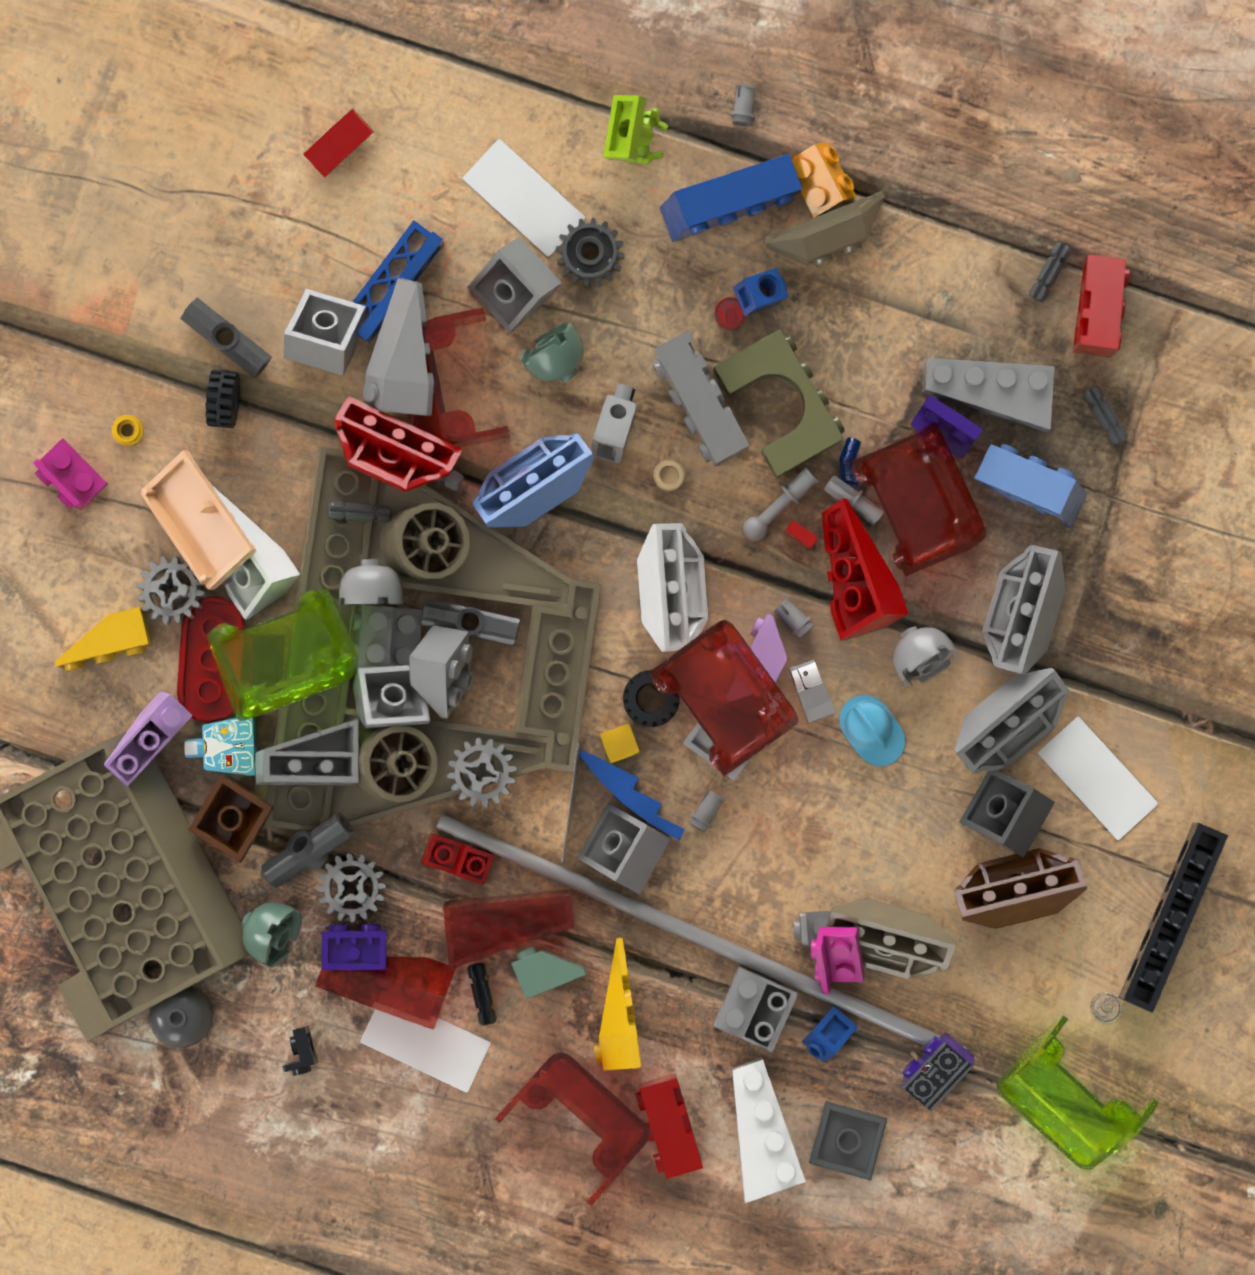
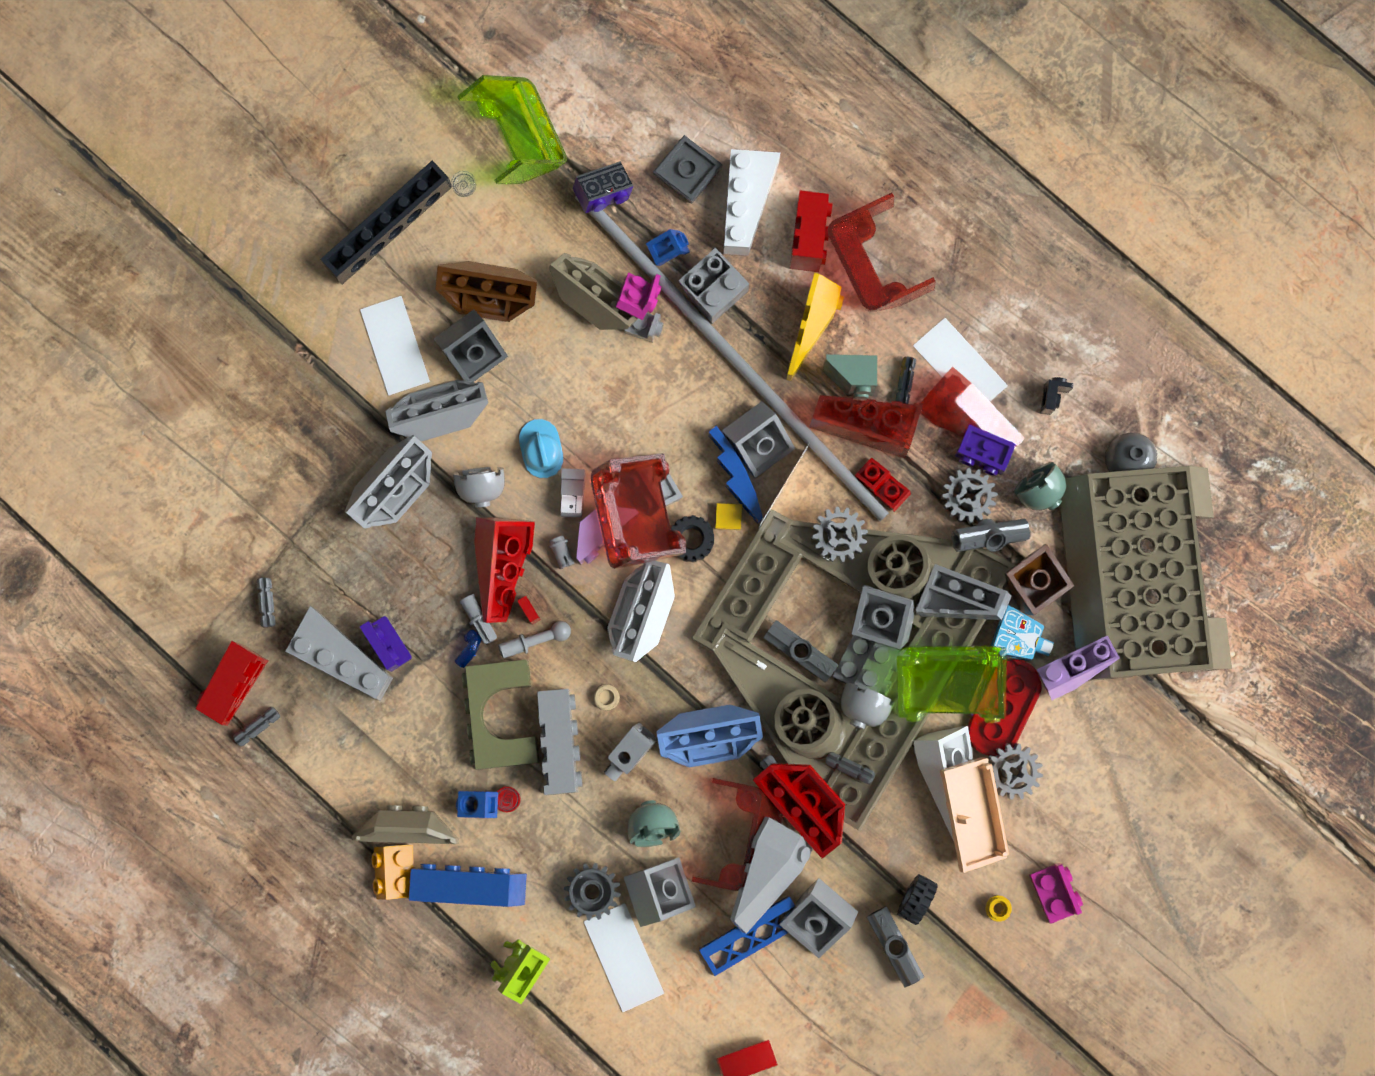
camera: 160 degrees left, 5 degrees down
yellow slope [54,607,153,672] -> none
light grey slope [409,625,473,718] -> none
light grey pin [689,789,725,832] -> none
light grey pin [730,84,756,126] -> none
clear red windscreen [852,423,986,577] -> none
medium blue wedge [974,444,1087,528] -> none

